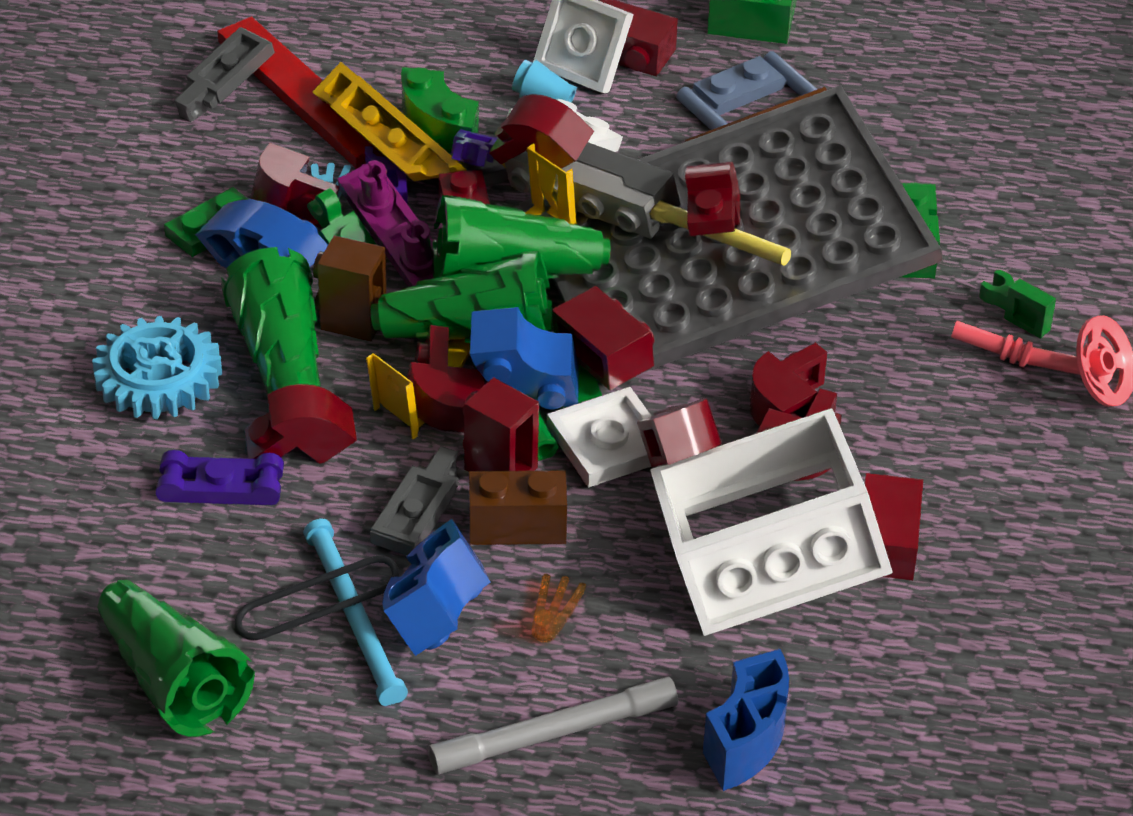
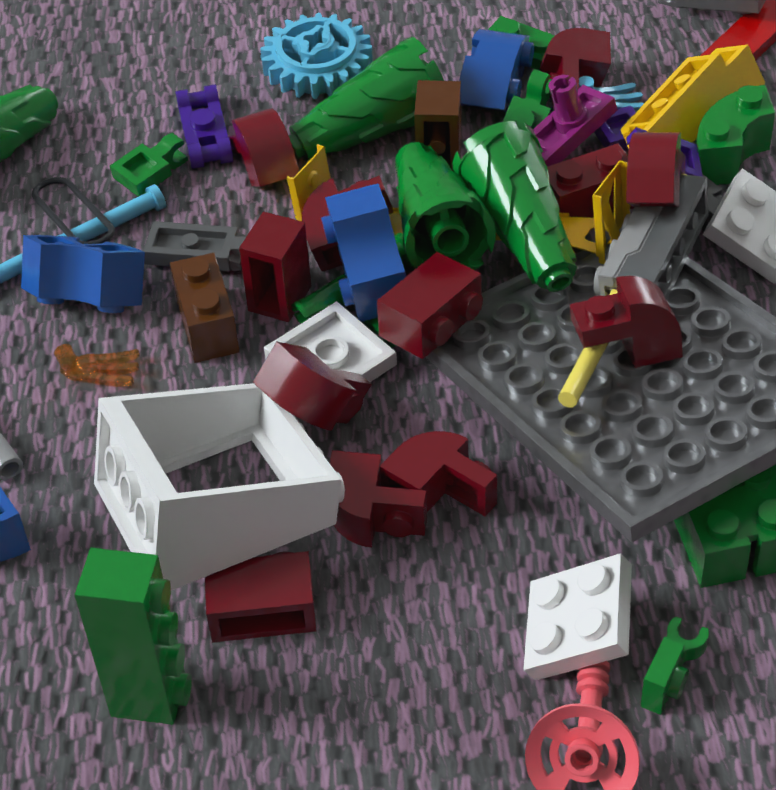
camera: 80 degrees right, 5 degrees up
none -> green brick [75,547,192,725]
none -> green plate [110,133,188,197]
none -> white plate [524,553,632,680]

